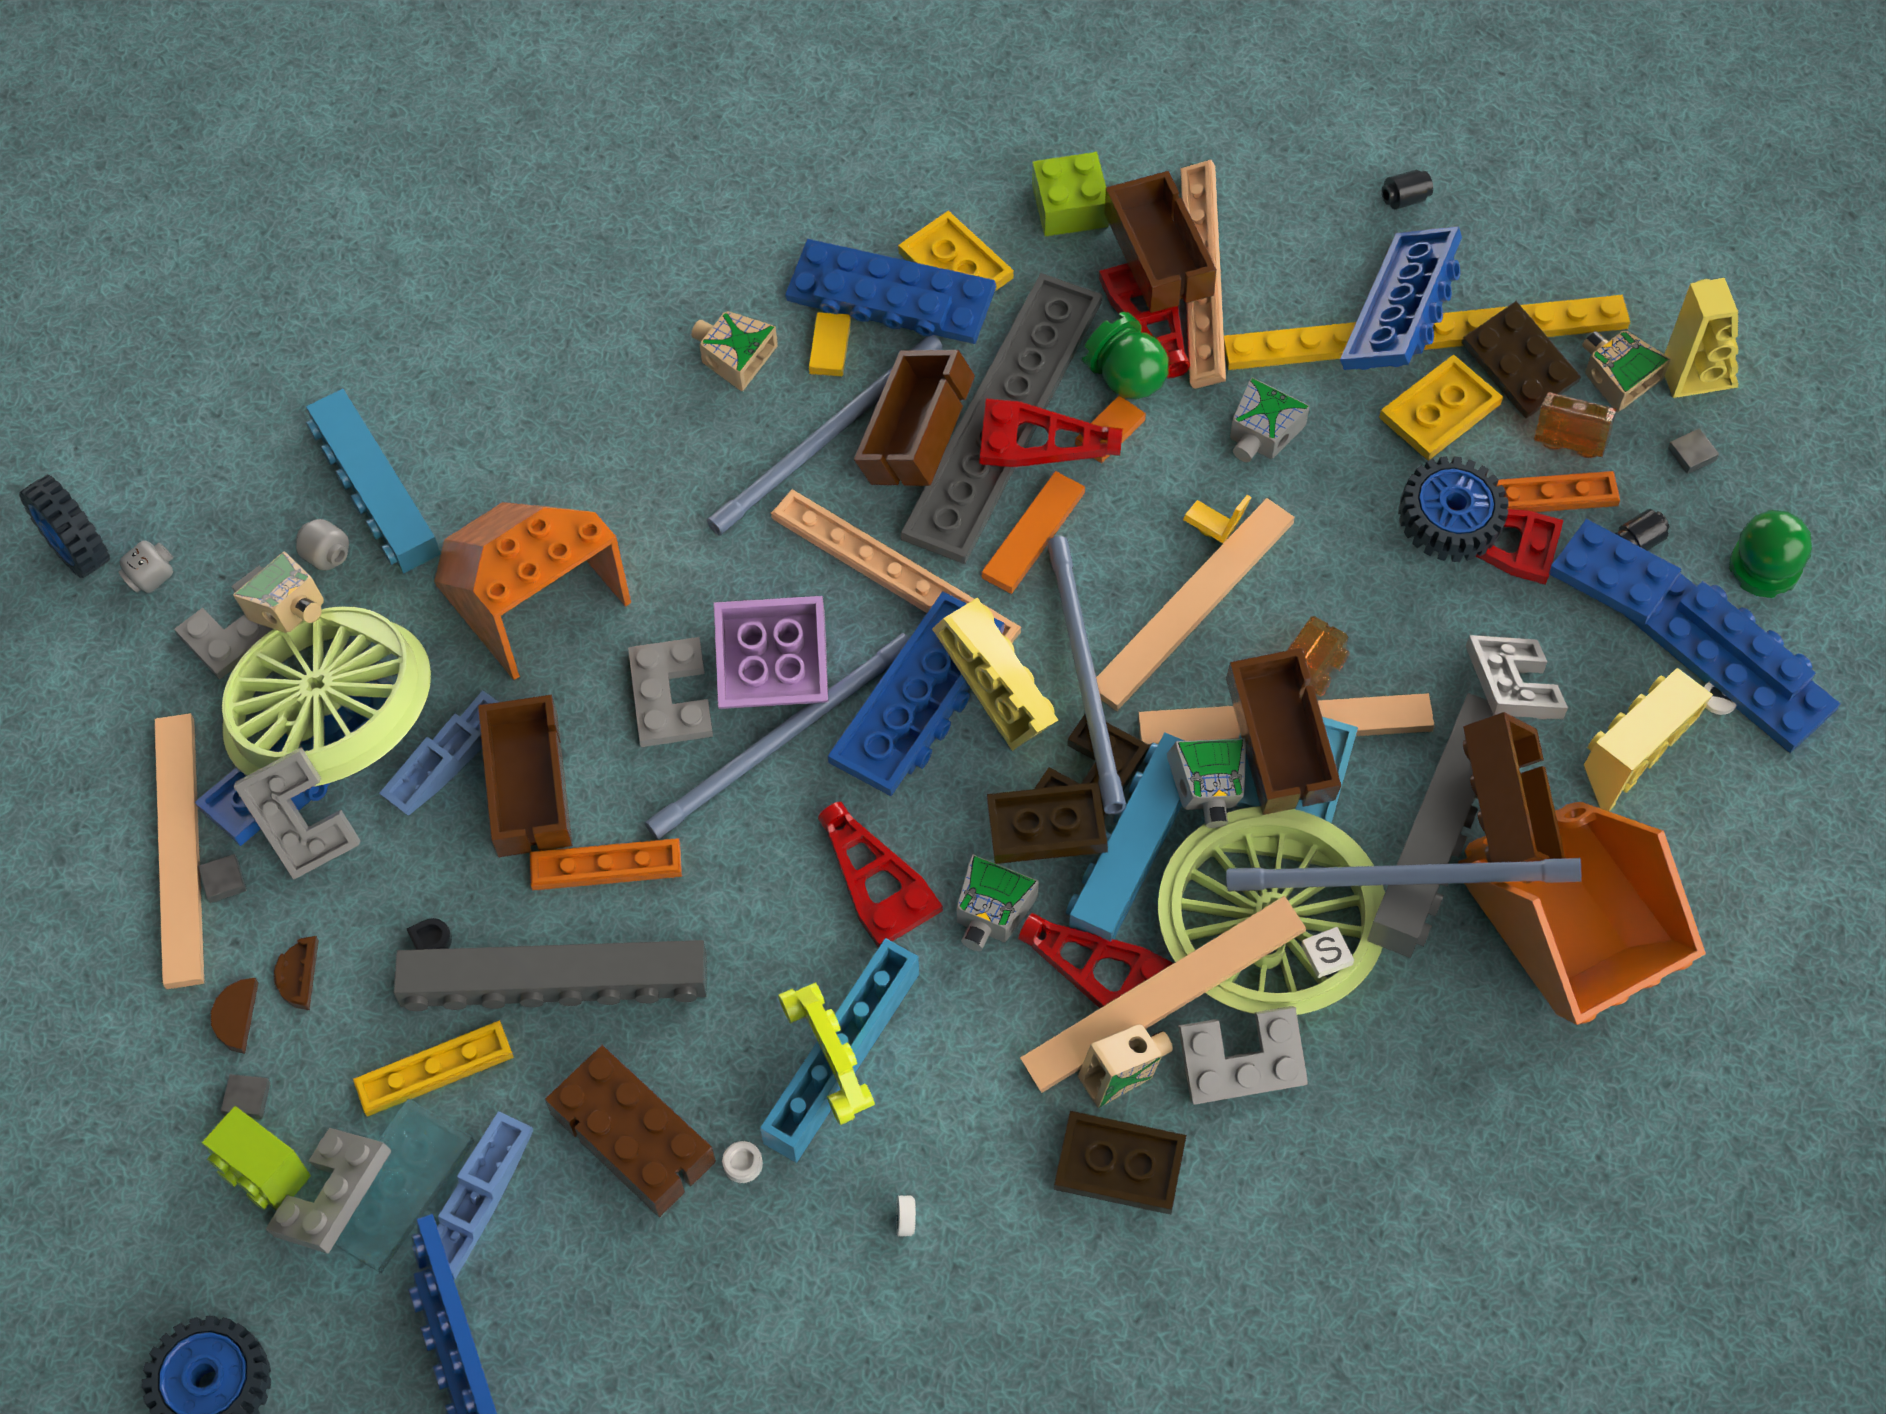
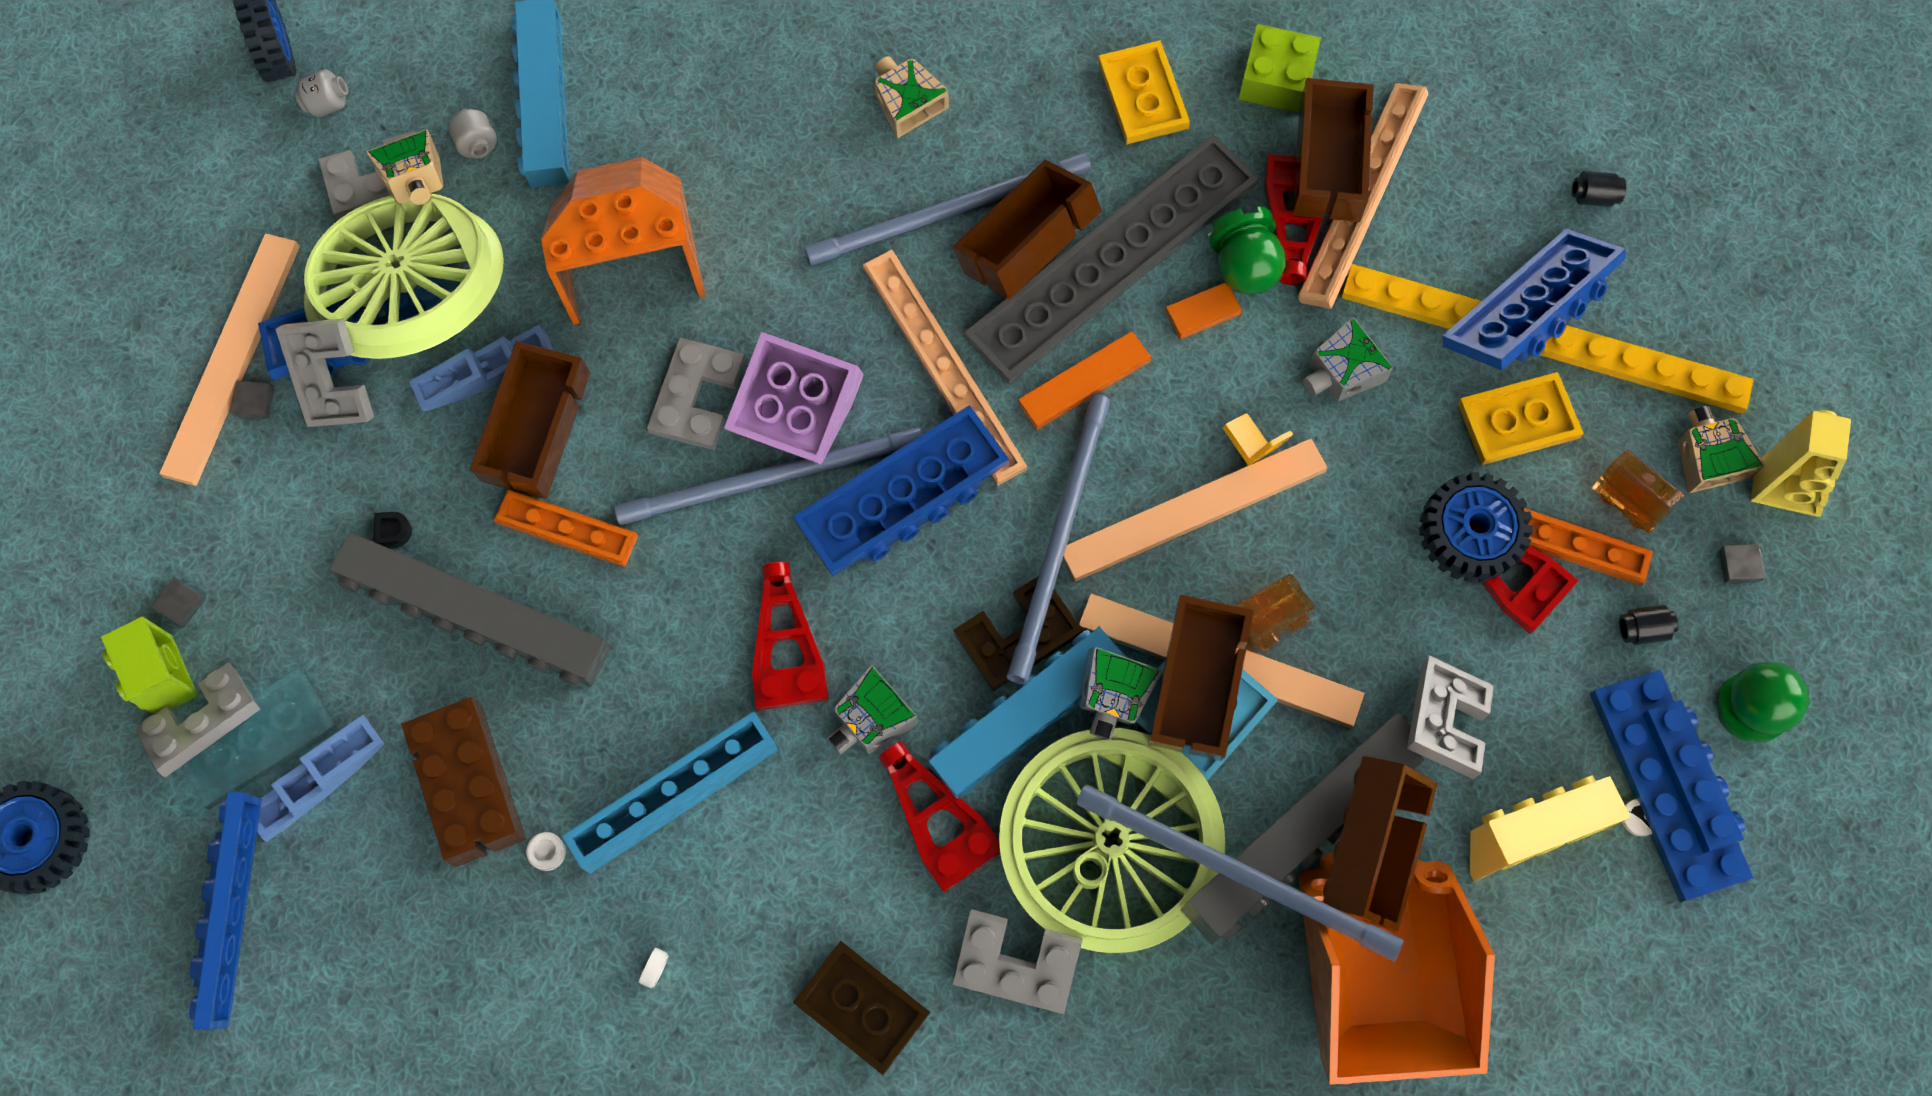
camera: 25 degrees right, 10 degrees up
reddish brown tile [211,978,259,1054] -> none
reddish brown tile [274,936,319,1010] -> none
yellow tile [353,1020,514,1117] -> none
neon yellow plate [778,982,875,1125] -> none
blue plate [785,239,996,344] -> none
yellow tile [809,312,851,377] -> none
light yellow wedge [932,598,1058,751] -> none
red plate [979,398,1123,467] -> none
dark brown plate [987,782,1108,864] -> none
light nougat tile [1020,896,1306,1093] -> none
tan torso [1078,1024,1173,1108] -> none
white tile [1301,927,1354,978] -> none
dark brown plate [1461,301,1581,419] -> none
blue plate [1549,519,1681,625] -> none

